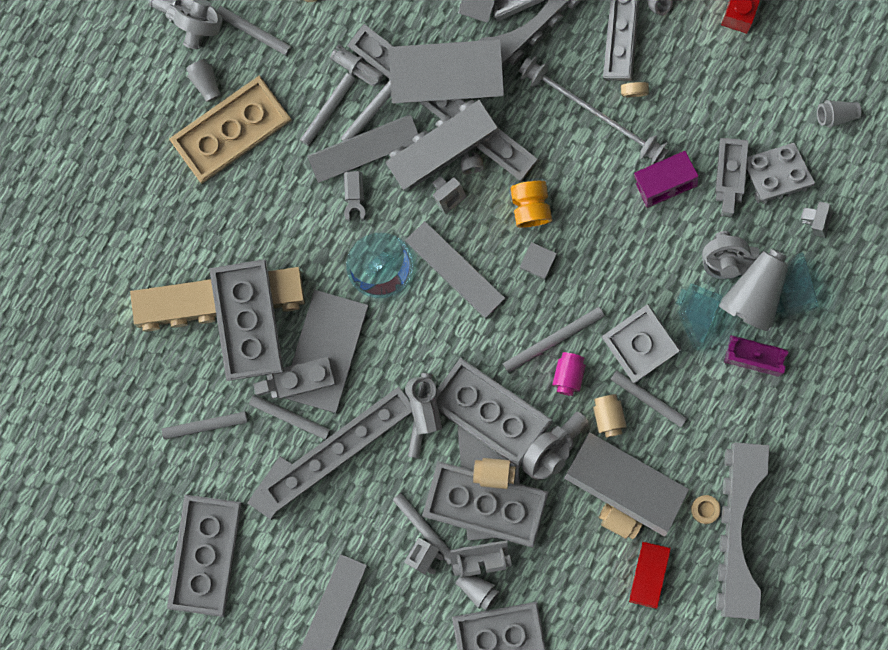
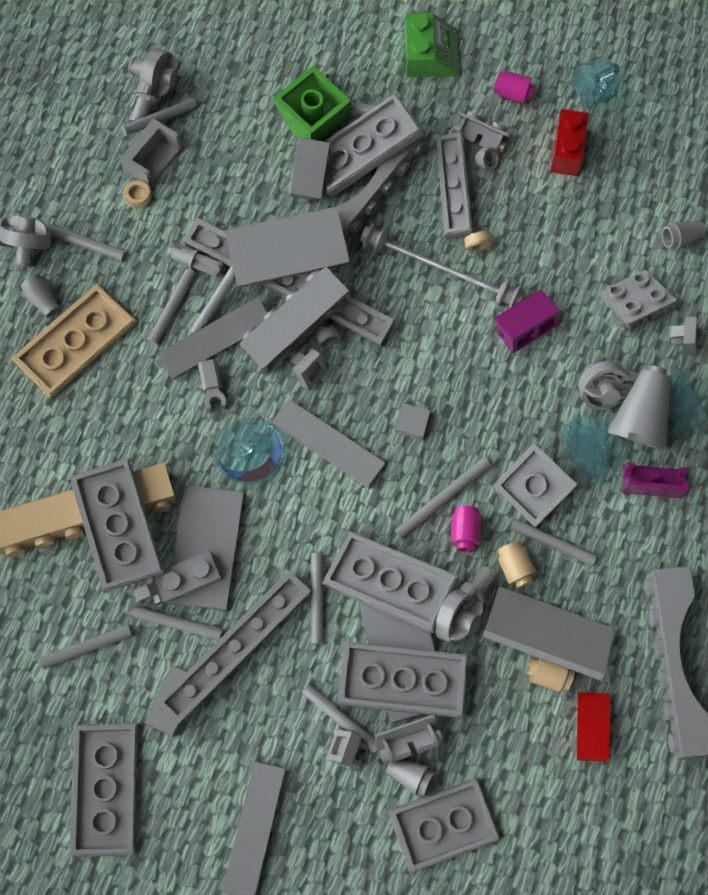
camera: 15 degrees left, 10 degrees down
light grey piece [405,377,442,434] -> none
tan brick [473,458,516,489] -> none
light orange wheel [510,181,552,228] -> none
tan tile [691,495,721,524] -> none
light grey hinge [715,138,748,217] -> none

